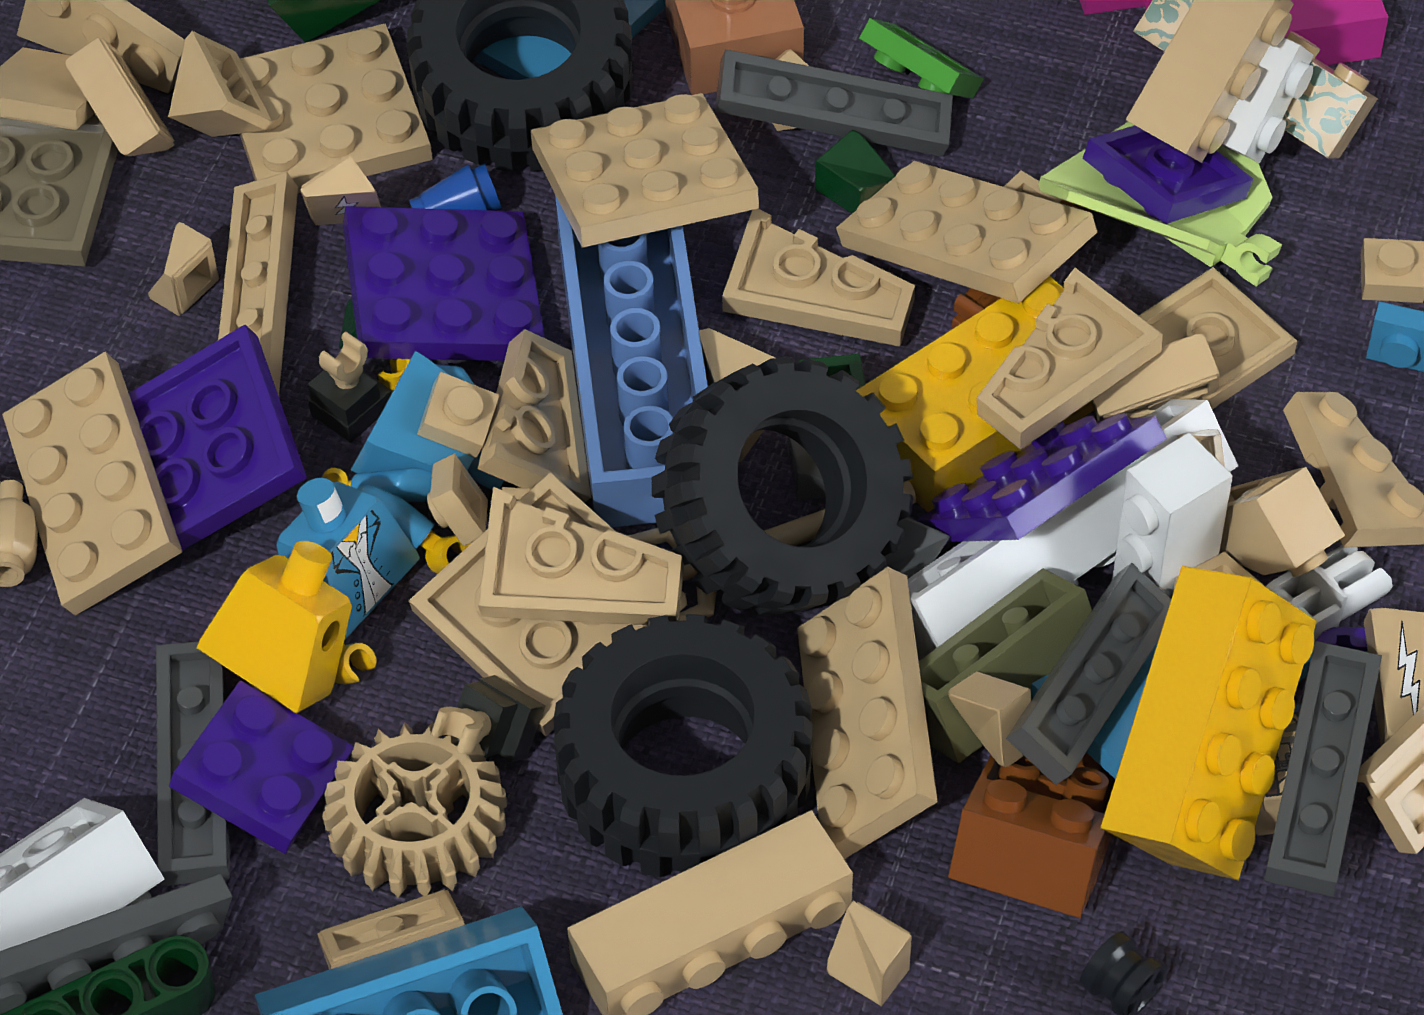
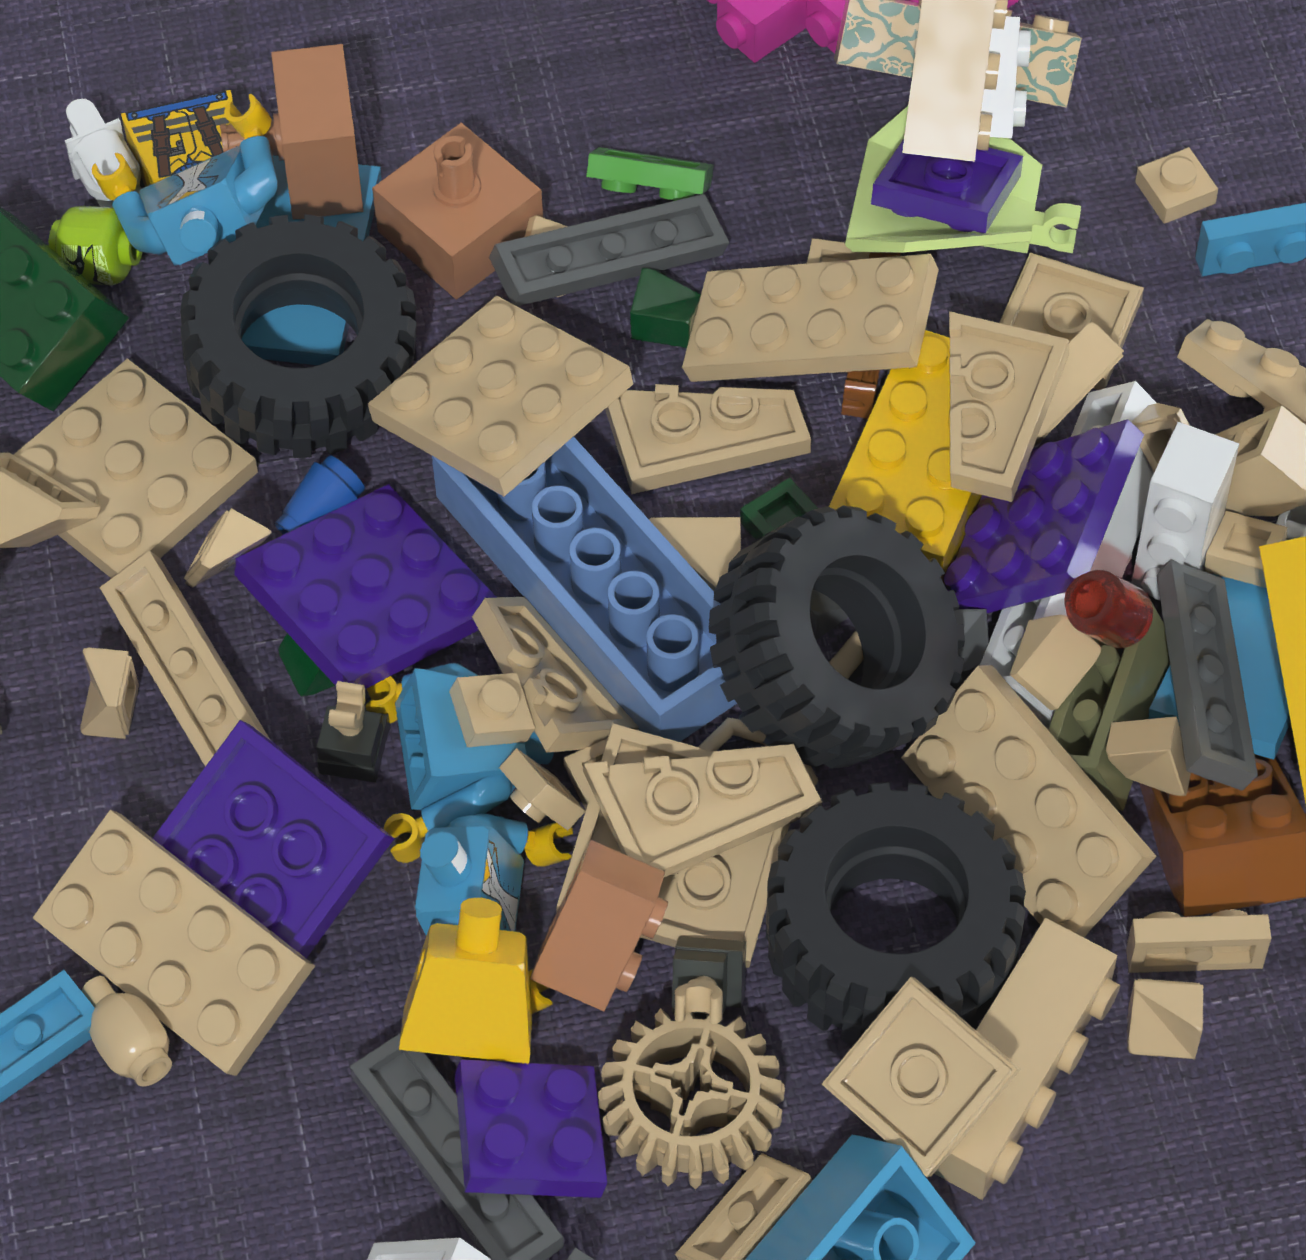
camera: 30 degrees left, 5 degrees up
none -> nougat brick [530,840,668,1011]
none -> tan tile [822,977,1021,1177]
none -> tan slope [1010,615,1102,710]
none -> clear red brick [1064,570,1153,648]
none -> tan plate [1126,909,1271,973]

